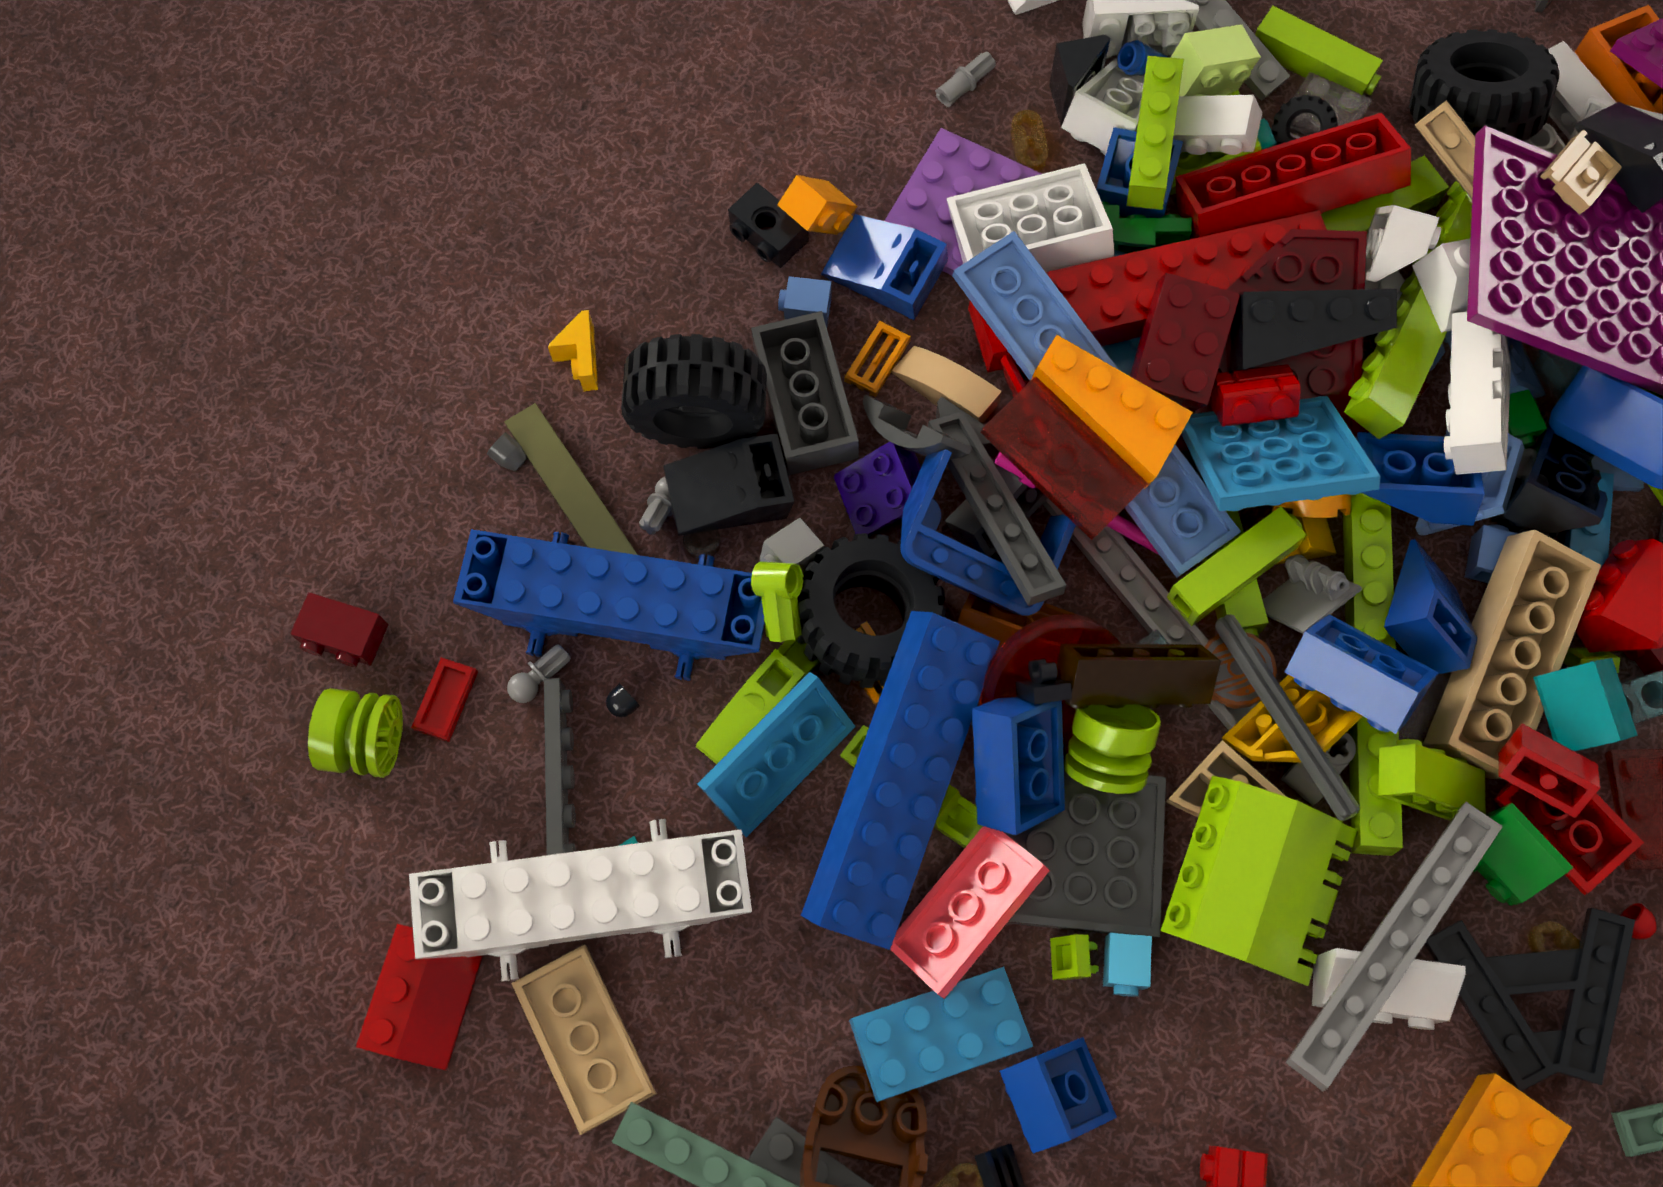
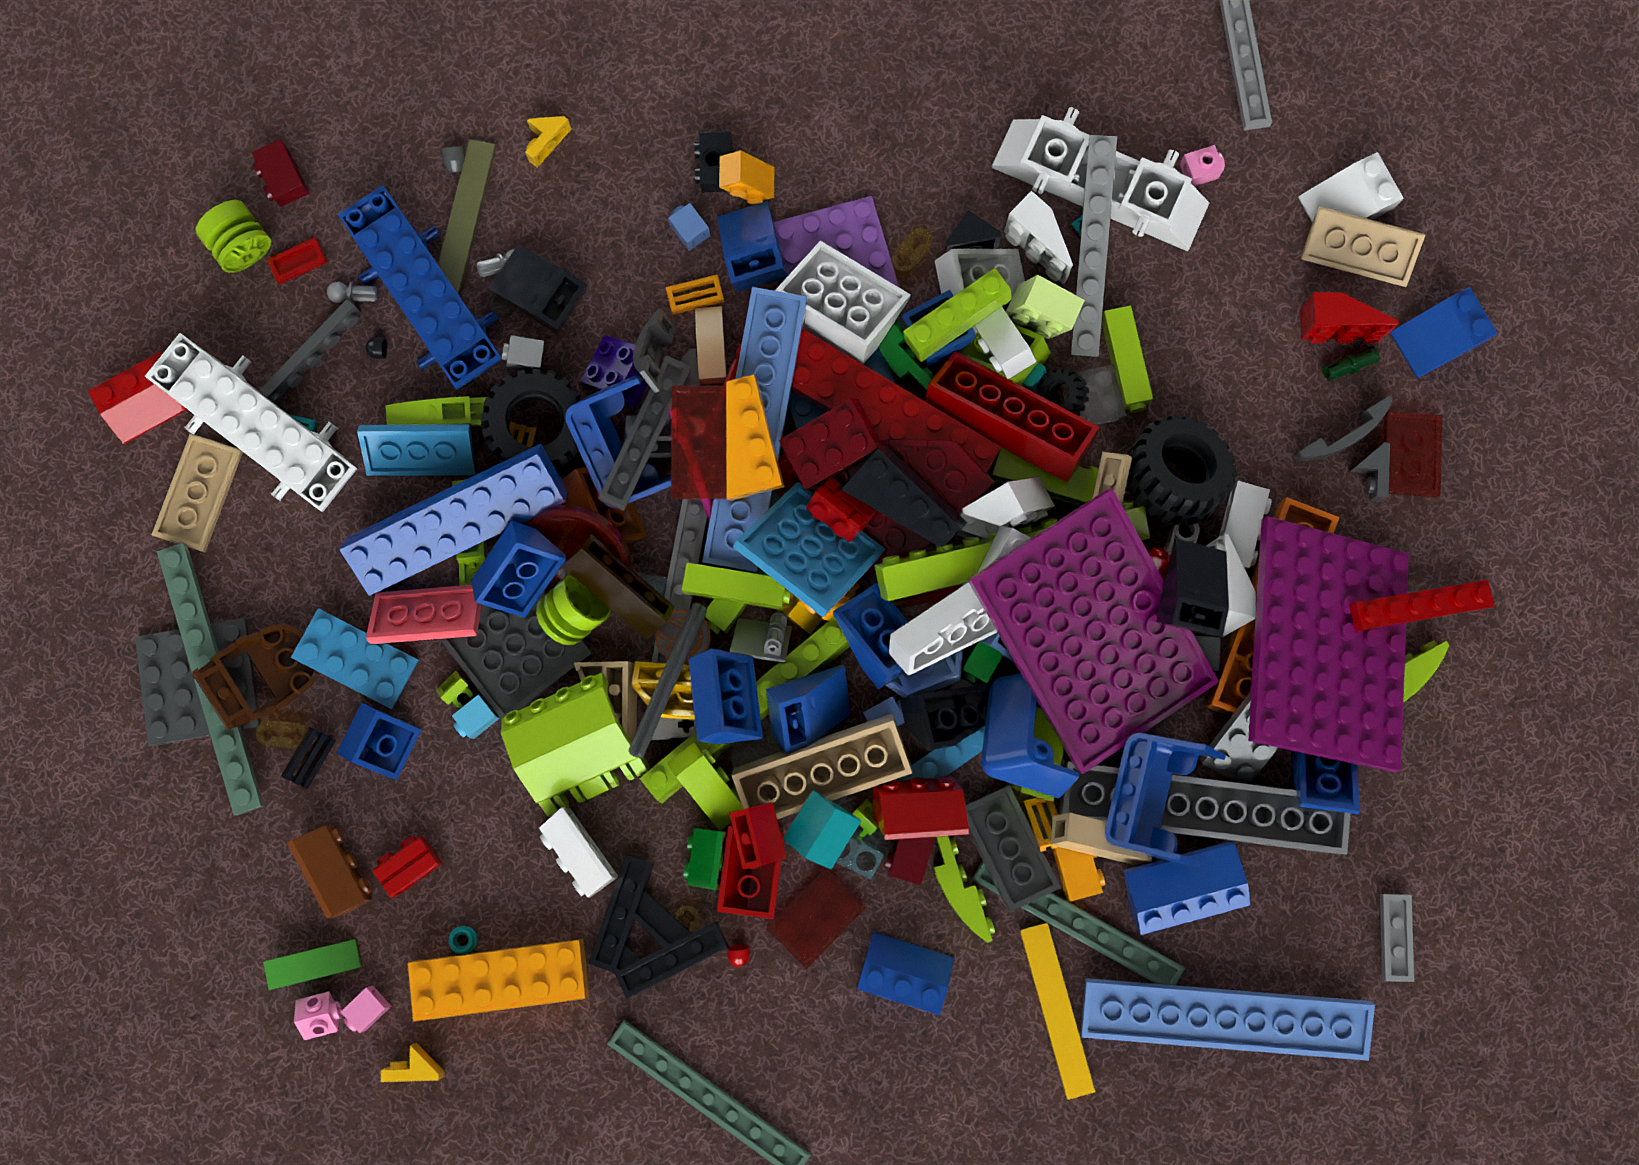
camera: 45 degrees right, 10 degrees up
black tyre [621,334,767,449] -> none
dark grey brick [751,311,859,476] -> none
lime piece [751,561,803,642] -> none
light grey axle [935,52,996,108] -> none
black tile [1016,659,1072,704] -> none
blue cone [1117,40,1167,75] -> none
light grey plate [1285,802,1503,1091] -> none
tan plate [1540,129,1622,215] -> none

